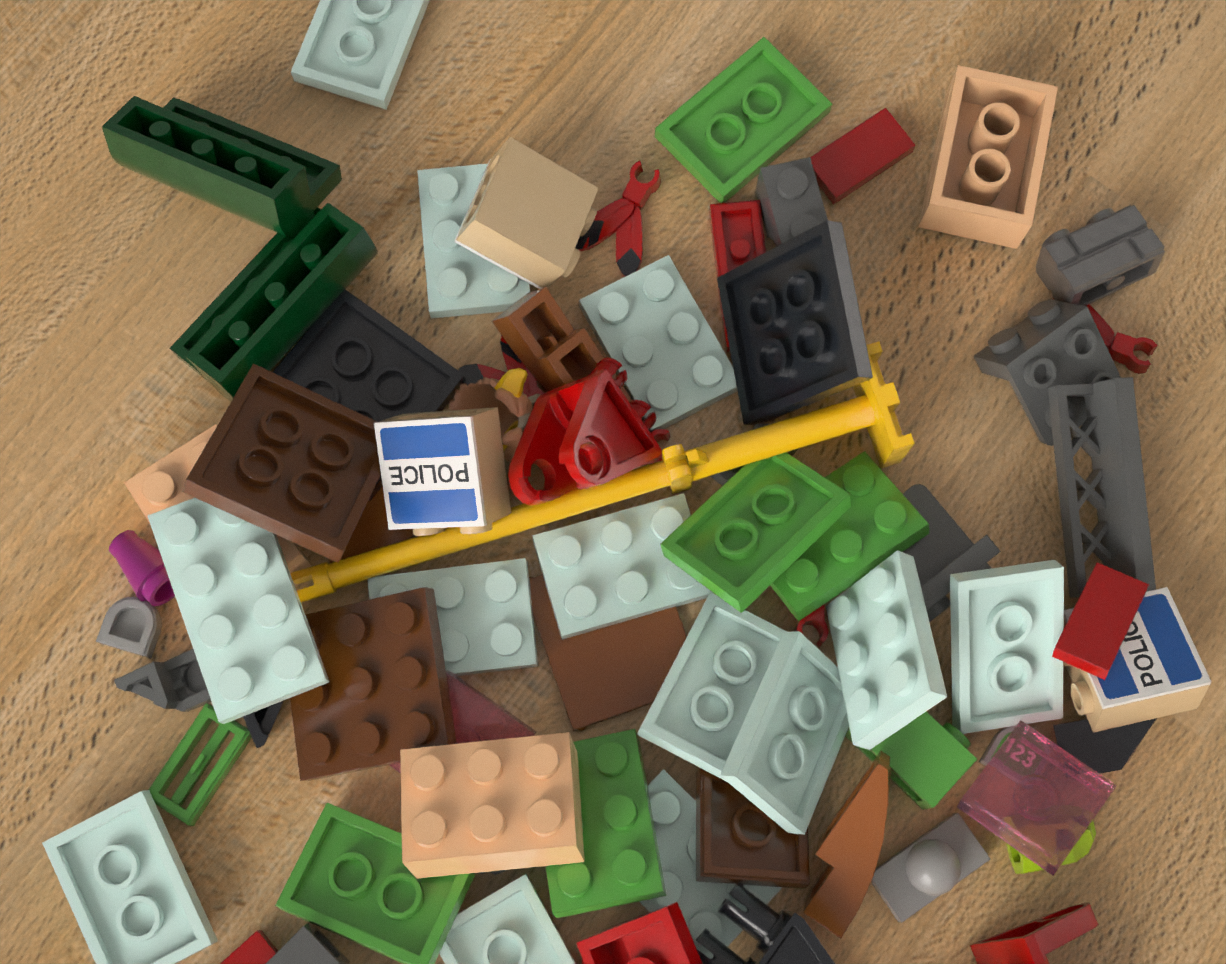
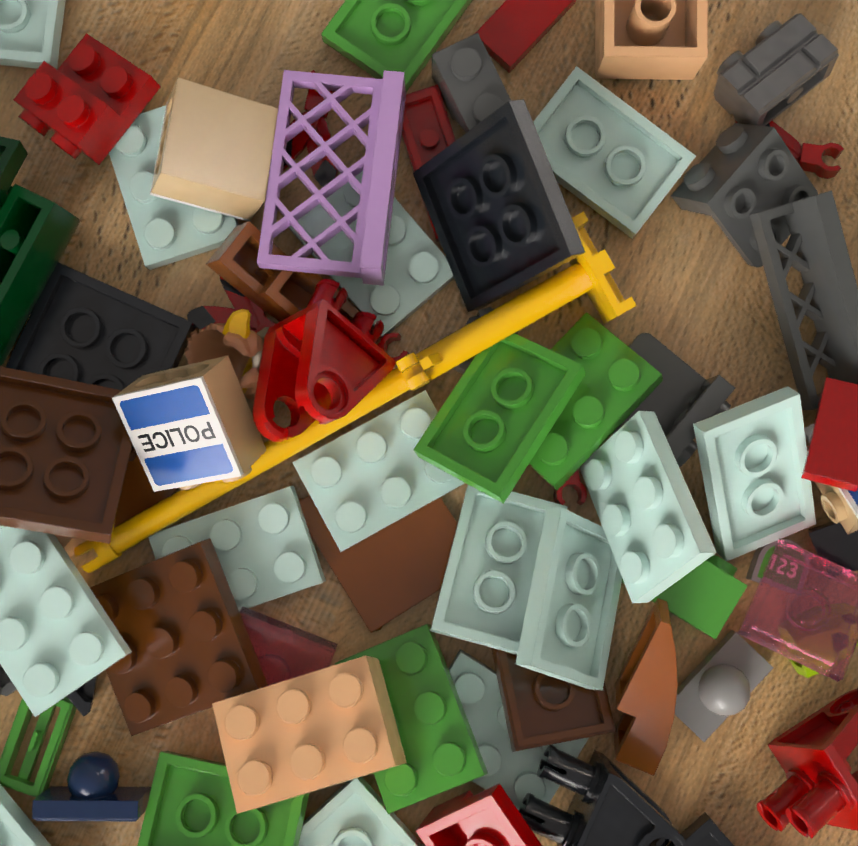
camera: 10 degrees left, 10 degrees up
none -> red plate [13,33,161,165]
none -> dark blue tile [32,751,151,822]
none -> lavender fence [257,70,406,286]
none -> light aqua plate [533,66,696,239]

